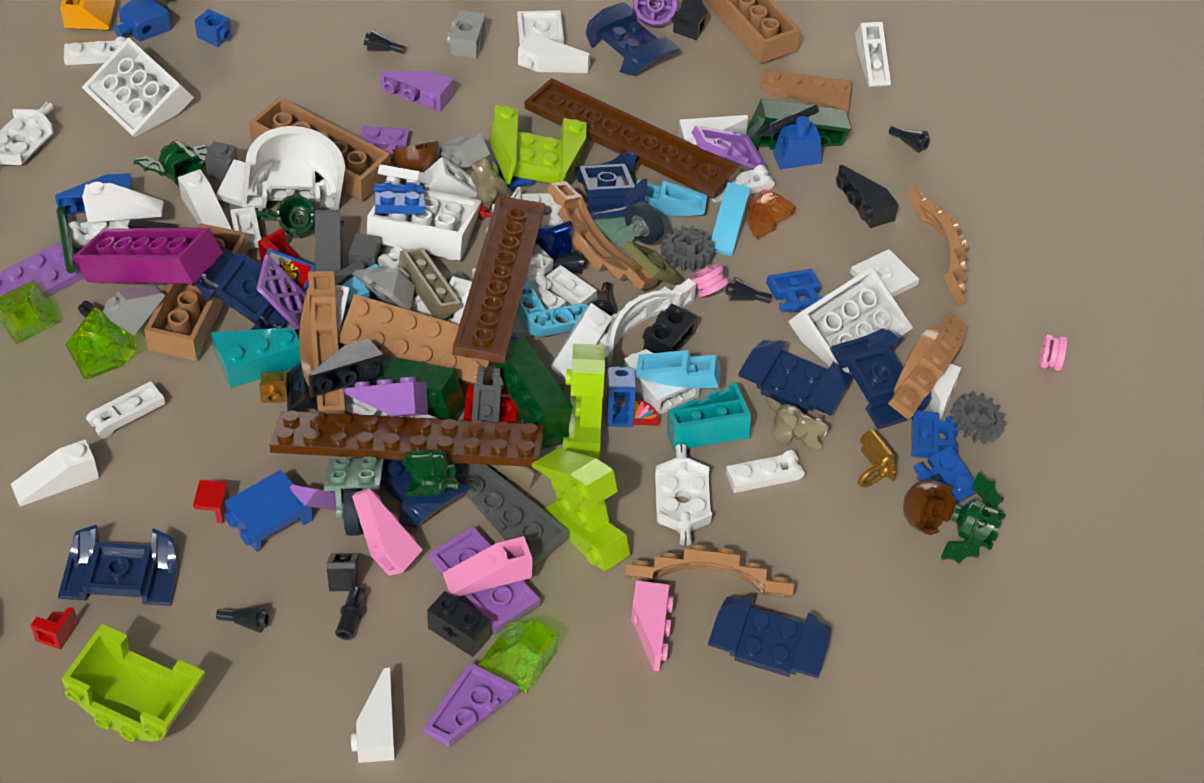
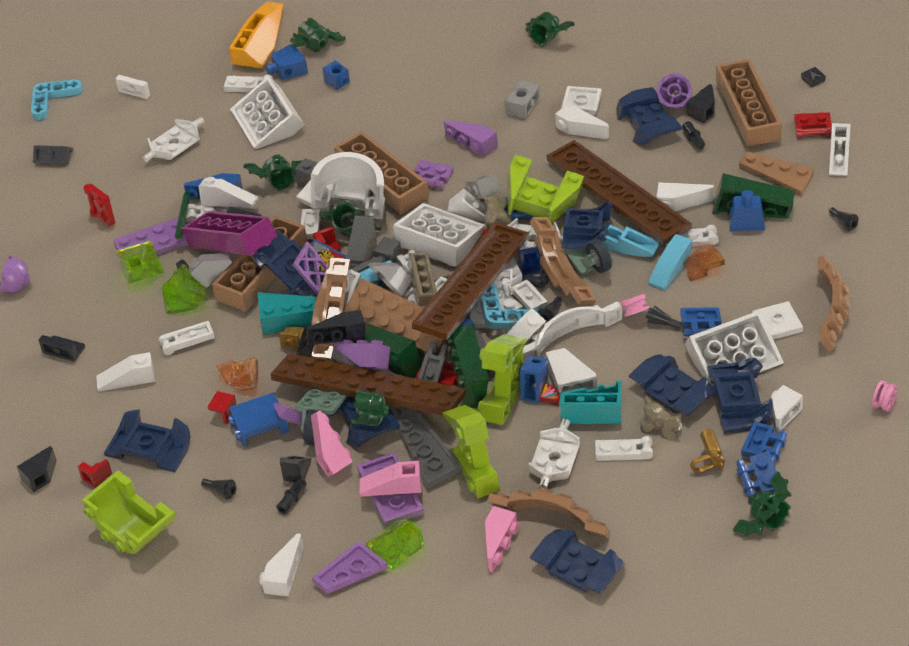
camera: 25 degrees right, 5 degrees down
white slope [178,169,232,230] -> none
black cone [363,29,406,54] -> none
blue plate [374,181,425,215] -> none
white plate [378,165,432,185] -> none
reddish brown cylinder [392,141,440,173] -> none
black brick [427,591,490,657] -> none
olive tile [623,242,683,286] -> none
medium azure slope [636,350,721,388] -> none
black brick [642,303,697,353] -> none
dark grey gear [661,226,714,271] -> none
medium lavender wing [691,125,767,170] -> none
black piece [755,104,819,137] -> none
black slope [836,165,899,228] -> none
medium nougat piece [888,312,969,420] -> none
reddish brown cylinder [903,479,956,535] -> none
dark grey gear [950,391,1007,444] -> none
none -> clear orange brick [217,357,258,391]
none -> black axle [682,121,705,150]
none -> red plate [794,112,832,138]

